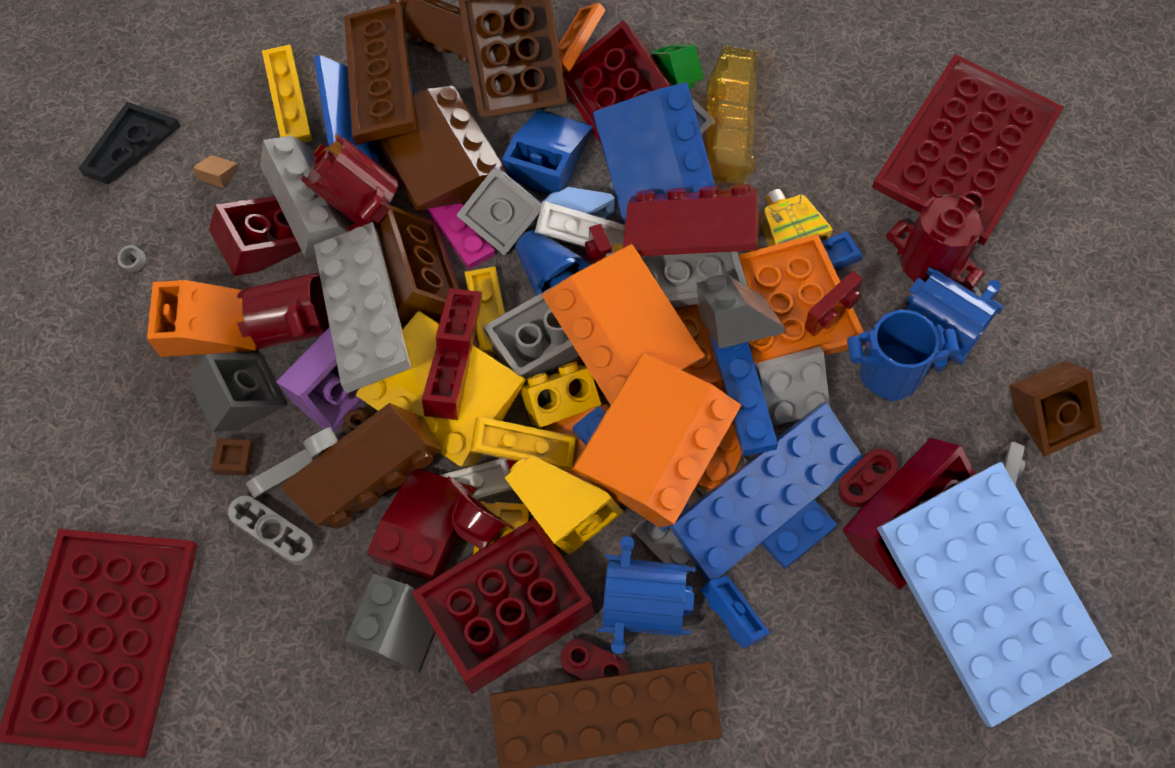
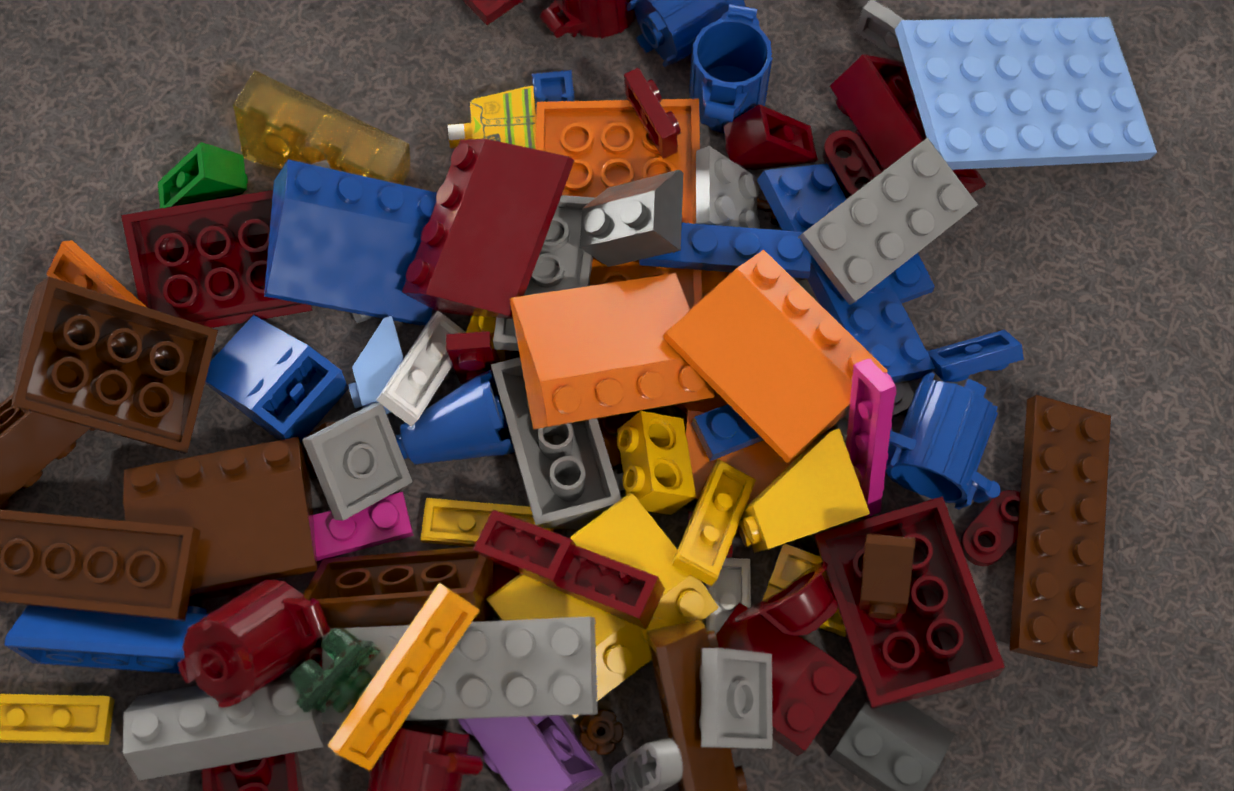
camera: 75 degrees left, 5 degrees up
none -> clear green hips [290,628,381,714]
none -> light orange plate [328,583,480,771]
none -> light grey plate [700,648,772,749]
none -> dark red slope [723,104,818,170]
none -> light grey plate [798,138,978,305]
none -> dark pink plate [846,358,896,518]
none -> reddish brown slope [859,534,915,619]

